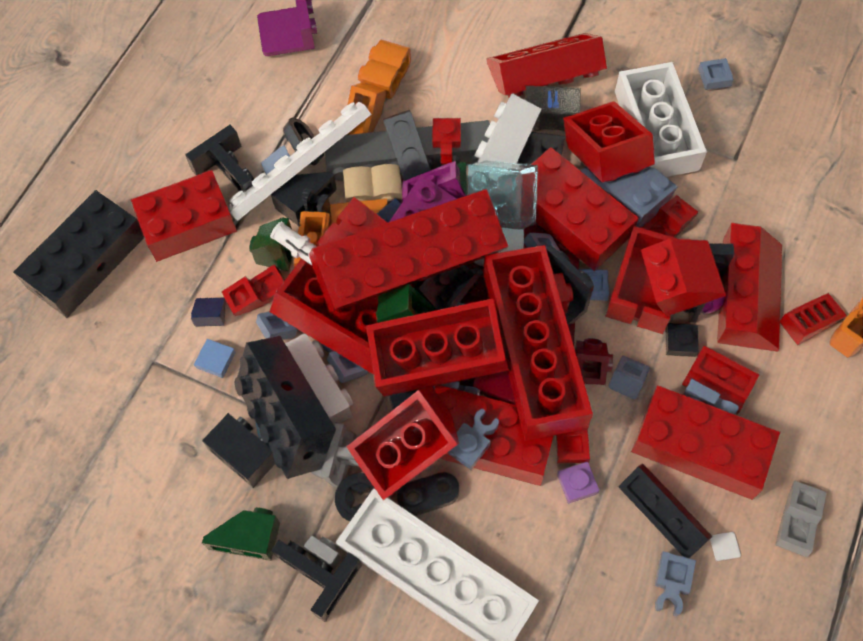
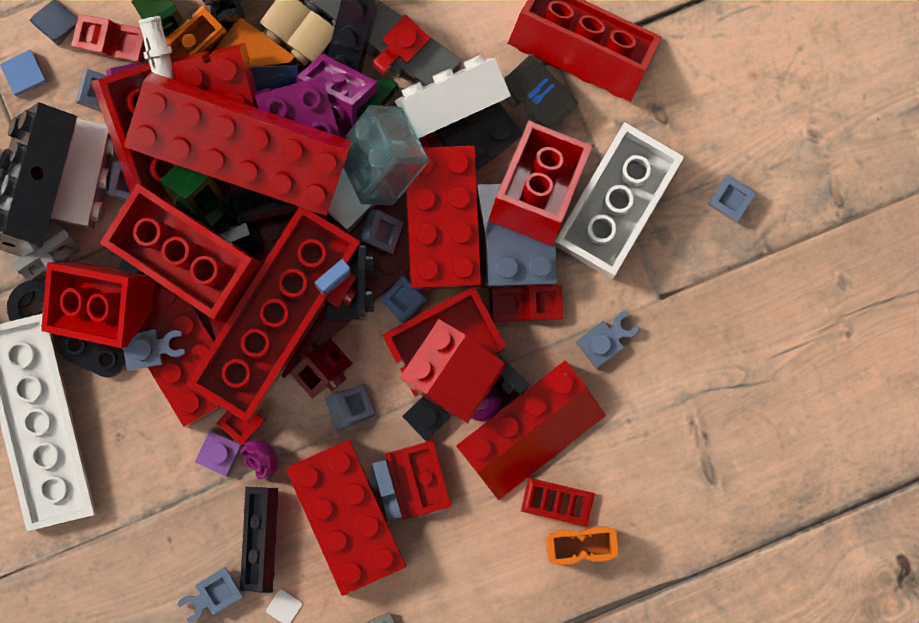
camera: 40 degrees right, 20 degrees up
none -> magenta plate [240,439,279,479]
none -> medium blue tile [315,259,351,296]
none -> sand blue plate [576,311,639,369]

